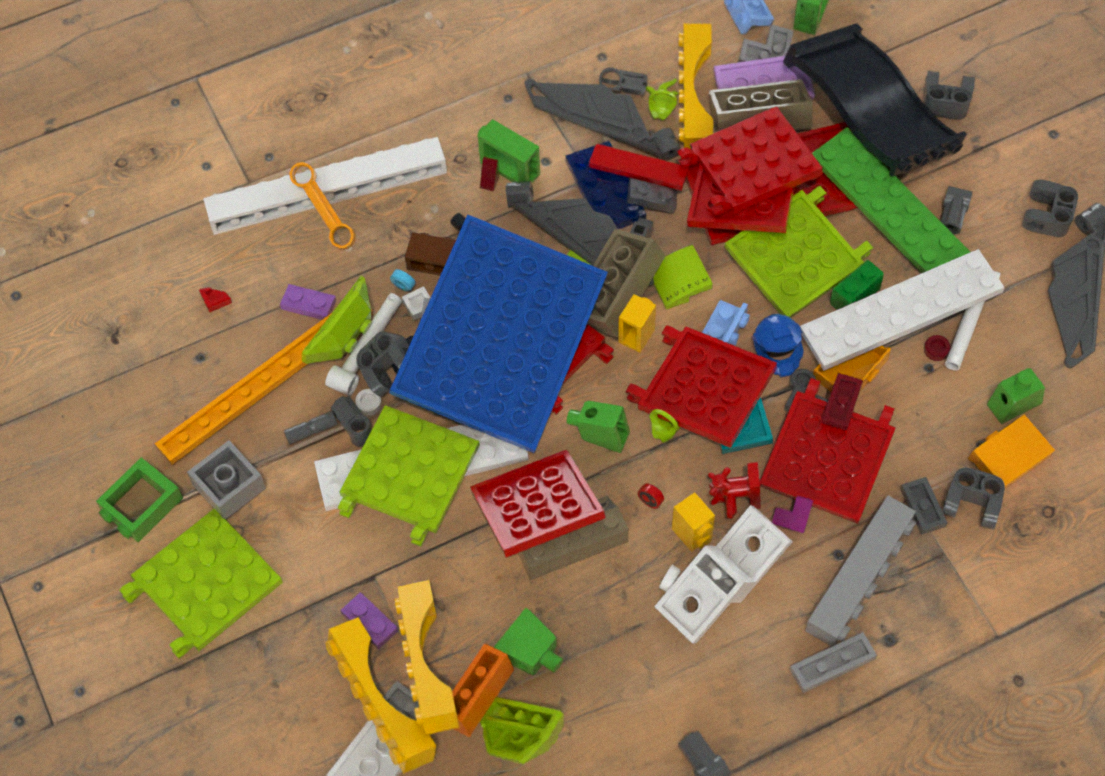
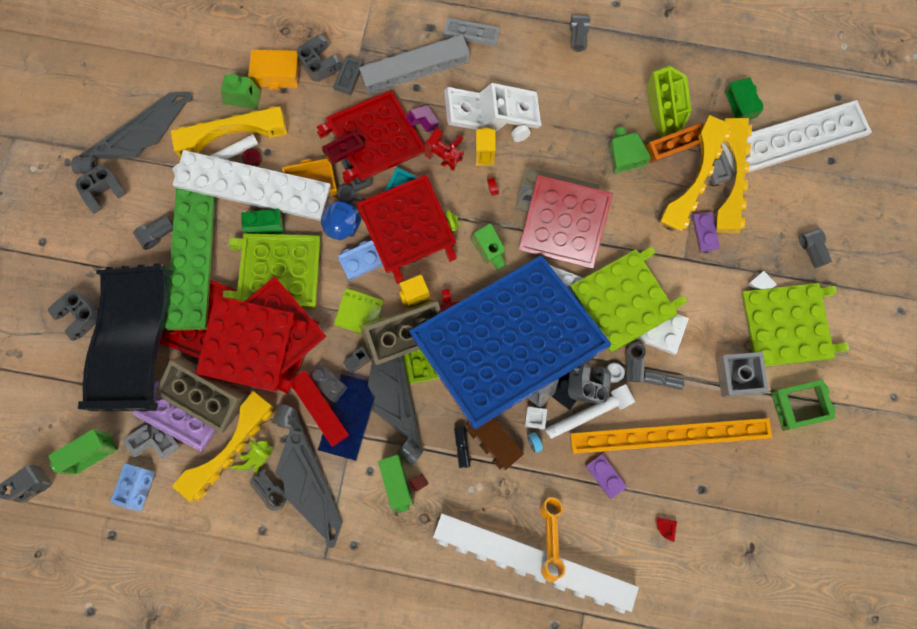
camera: 145 degrees left, 15 degrees up
lime wedge [302,276,372,364] -> none
none -> yellow arch [171,107,288,158]
none -> white tile [748,271,777,290]
none -> dark grey piece [799,228,832,268]

